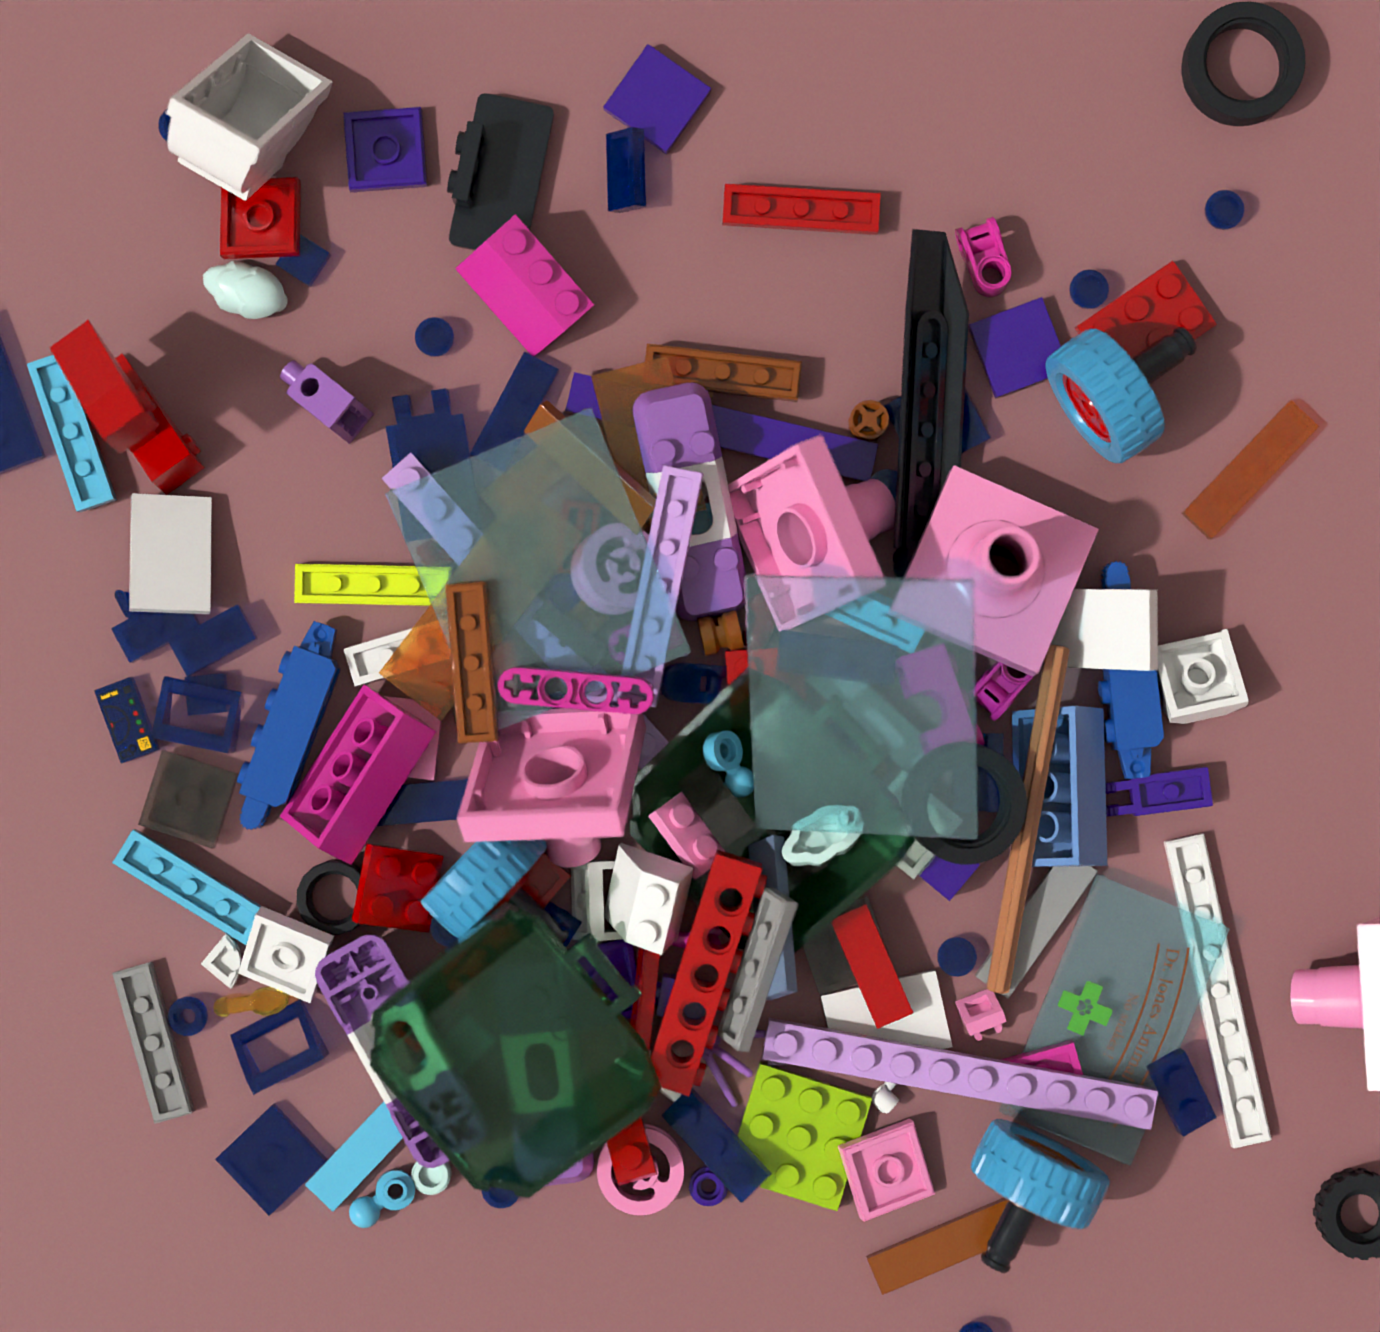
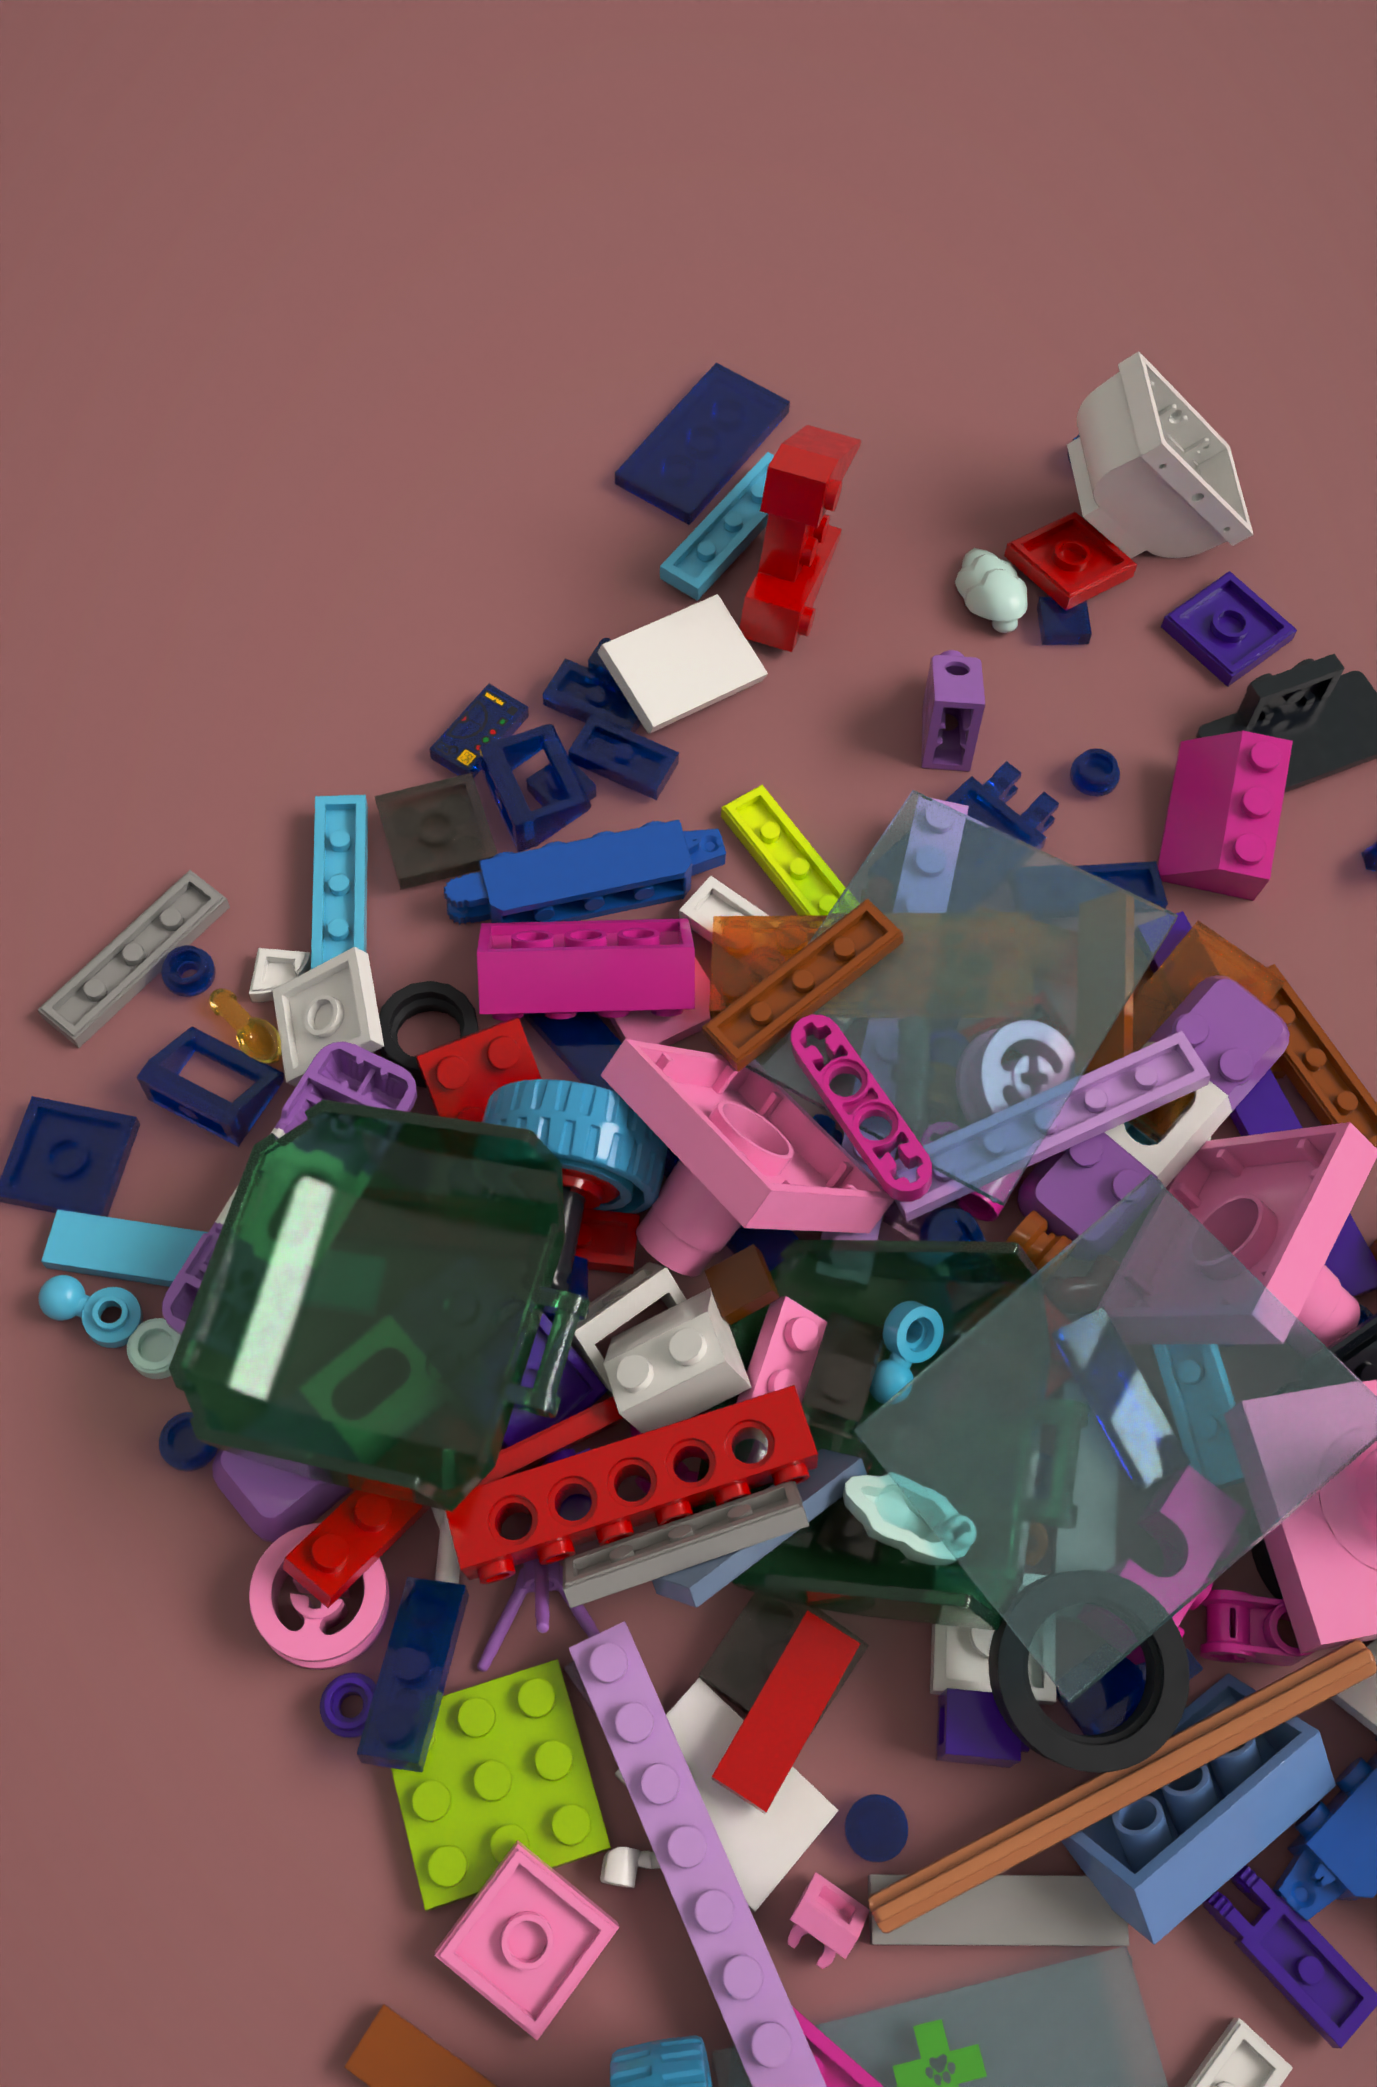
camera: 50 degrees right, 25 degrees down
none -> reddish brown tile [704,1244,780,1325]

